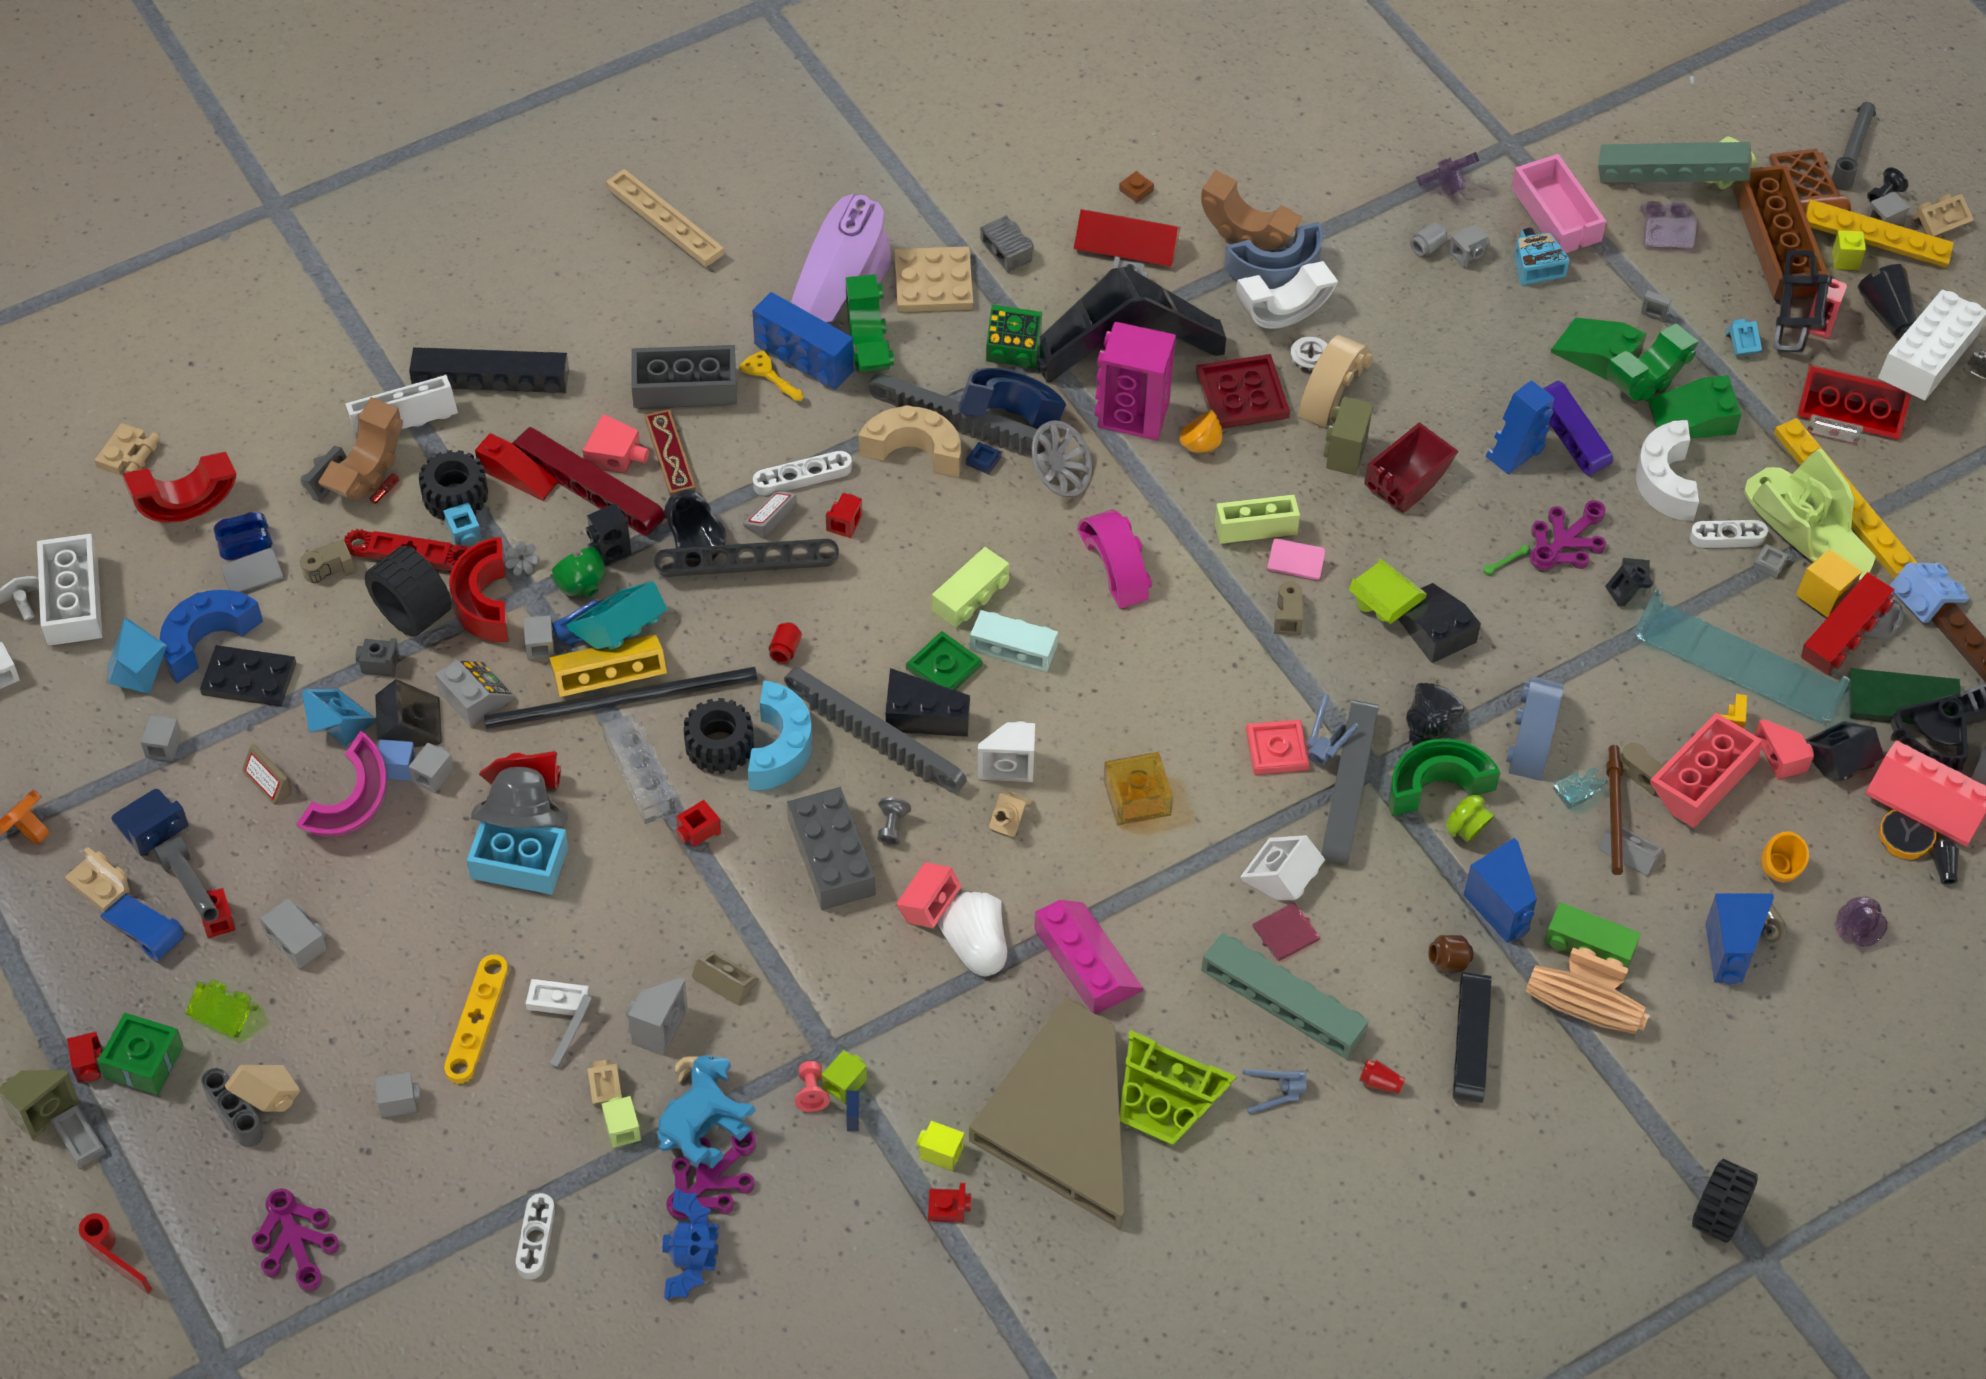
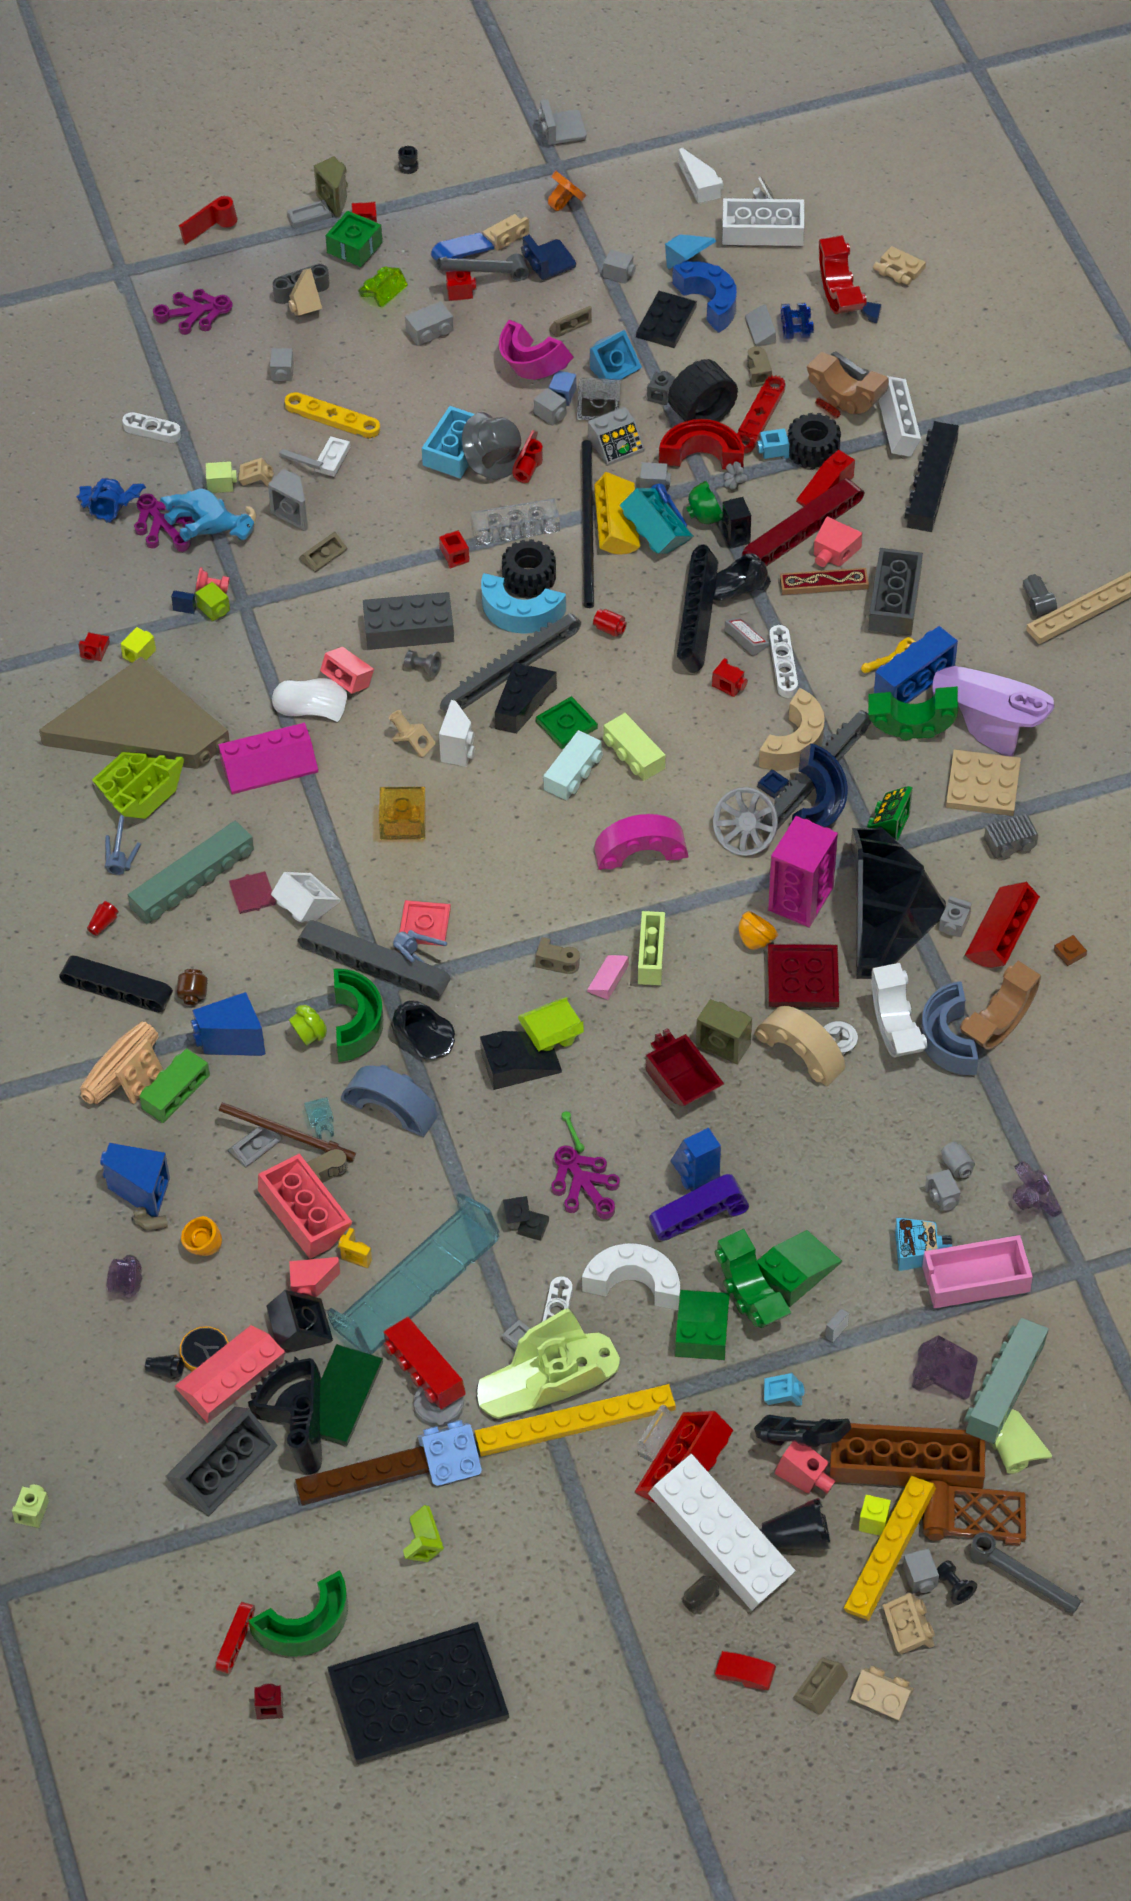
camera: 105 degrees right, 0 degrees up
yellow head [1796,549,1862,617] -> none
none -> dark grey piece [1022,574,1057,616]

